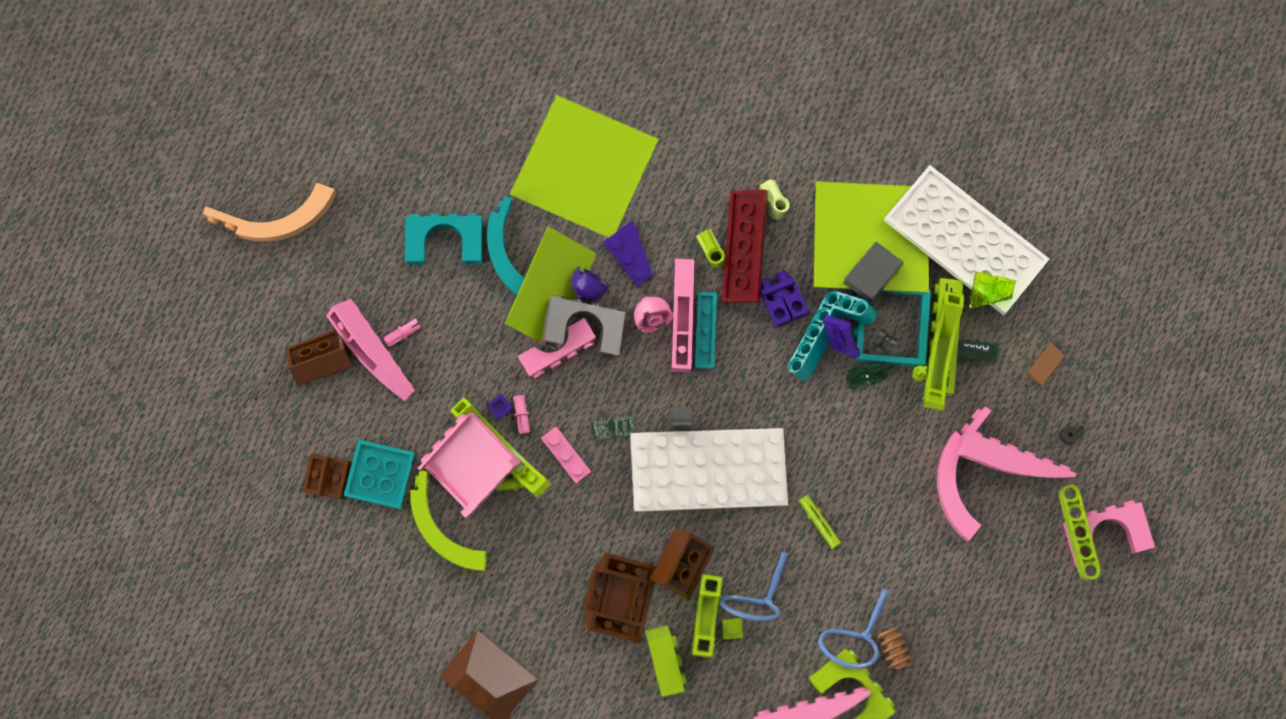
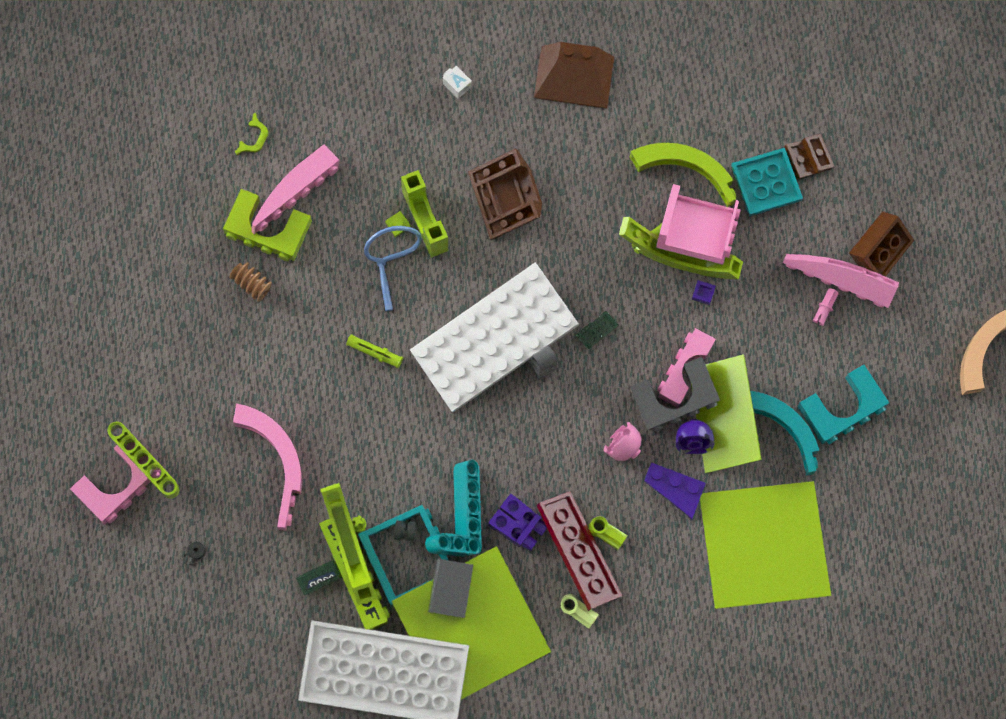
camera: 145 degrees right, 5 degrees down
bright pink axle [513,395,530,434] -> none
bright pink plate [541,427,591,484] -> none
lime wedge [645,625,687,697] -> none
reddish brown slope [650,527,715,600] -> none
bright pink slope [671,259,694,373] -> none
teal plate [695,292,717,369] -> none
medium blue piece [818,589,890,669] -> none
dark purple plate [823,315,860,359] -> none
clear green slope [845,362,888,389] -> none
bright pink slope [957,431,1077,478] -> none
clear neon green slope [970,272,1016,308] -> none
medium nougat slope [1026,343,1064,386] -> none

